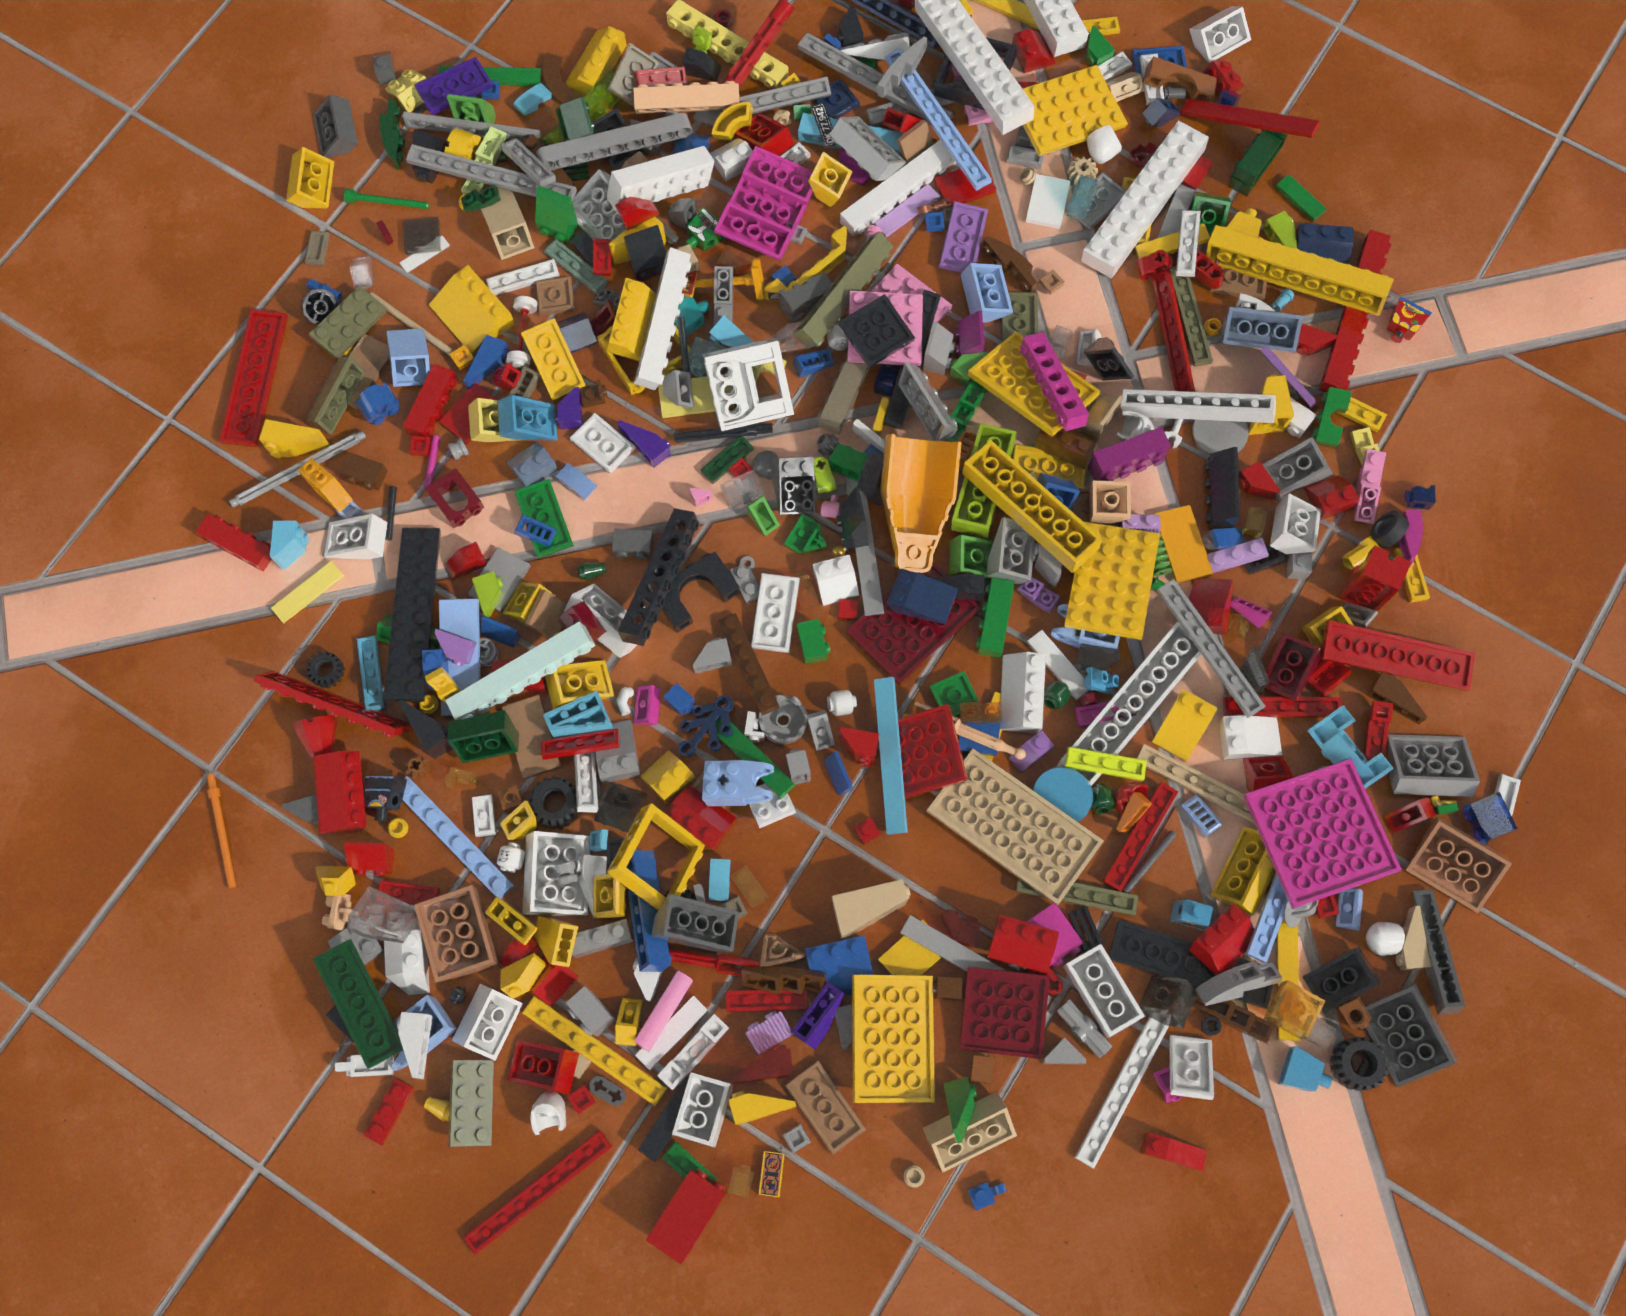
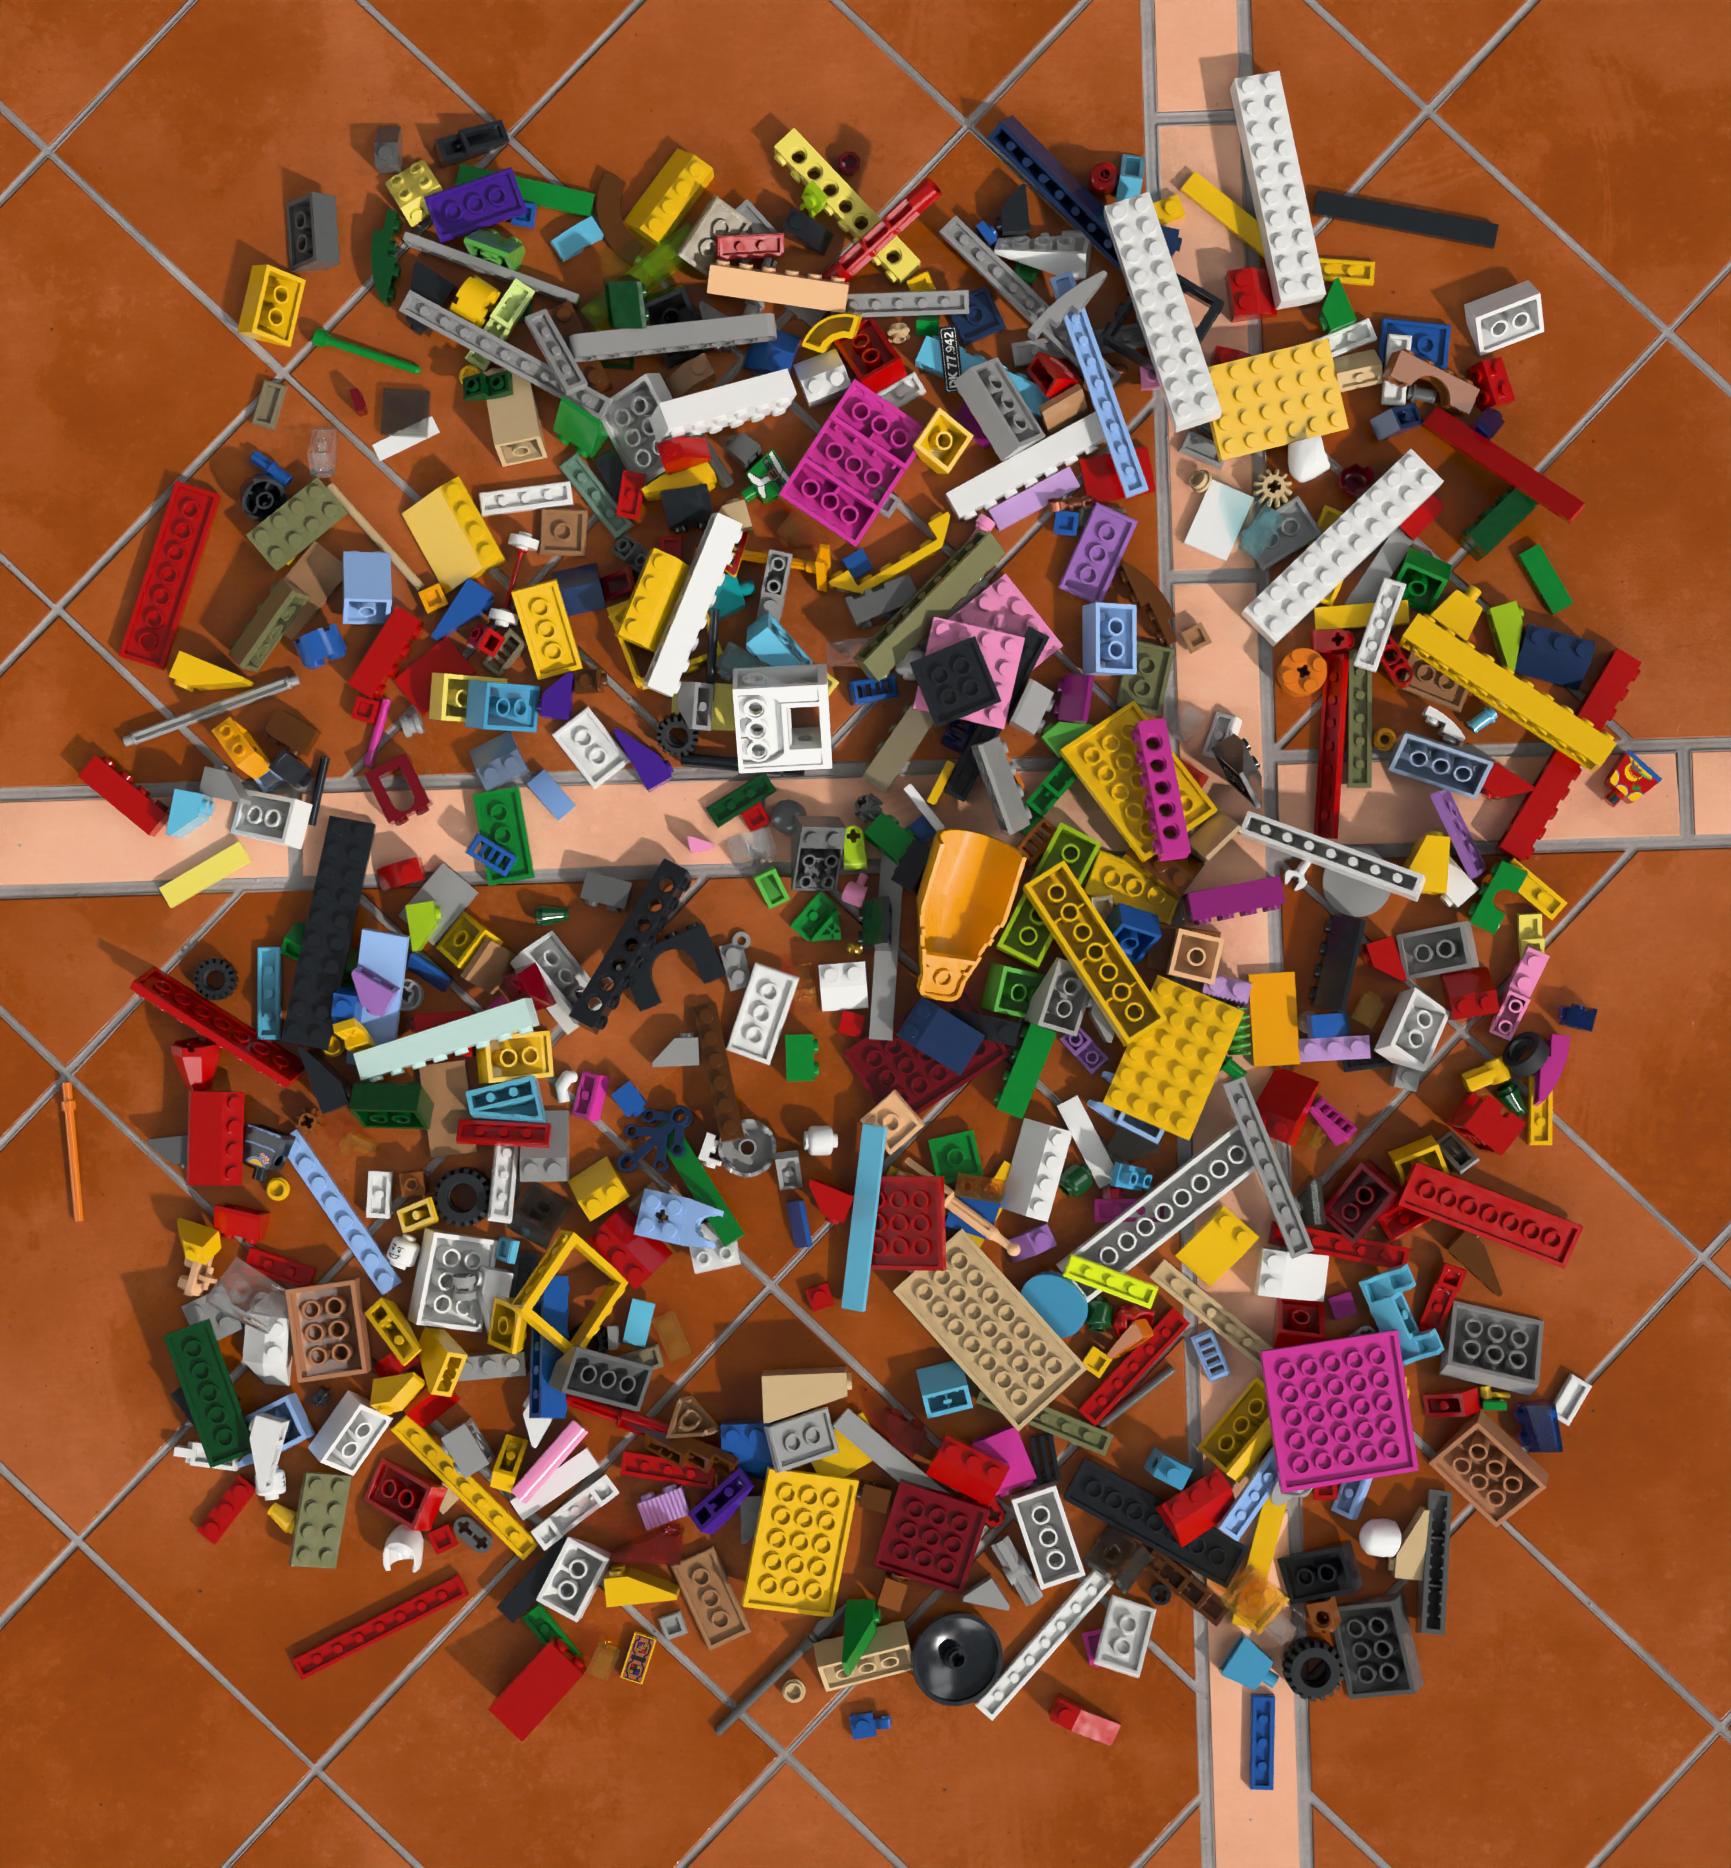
camera: 10 degrees right, 15 degrees up
light grey brick [786,749,811,785] -> none
white piece [1117,410,1154,440] -> none
light grey slope [1196,961,1282,1006] -> none
none -> light grey slope [199,764,251,805]
none -> white head [255,1465,286,1501]
none -> black slope [268,750,314,789]
none -> black slope [433,120,510,168]
none -> black tyre [656,712,699,757]
none -> dark grey piece [714,1604,846,1736]
none -> light grey tile [764,1407,839,1473]
none -> light nougat tile [860,1090,926,1155]
none -> black dish [910,1611,1003,1706]
none -> medium azure slope [916,1360,973,1419]
none -> yellow plate [1082,1345,1112,1378]
none -> blue tile [1249,1694,1275,1790]
none -> orange brick [1276,648,1327,698]
none -> magenta tile [1327,1291,1358,1321]

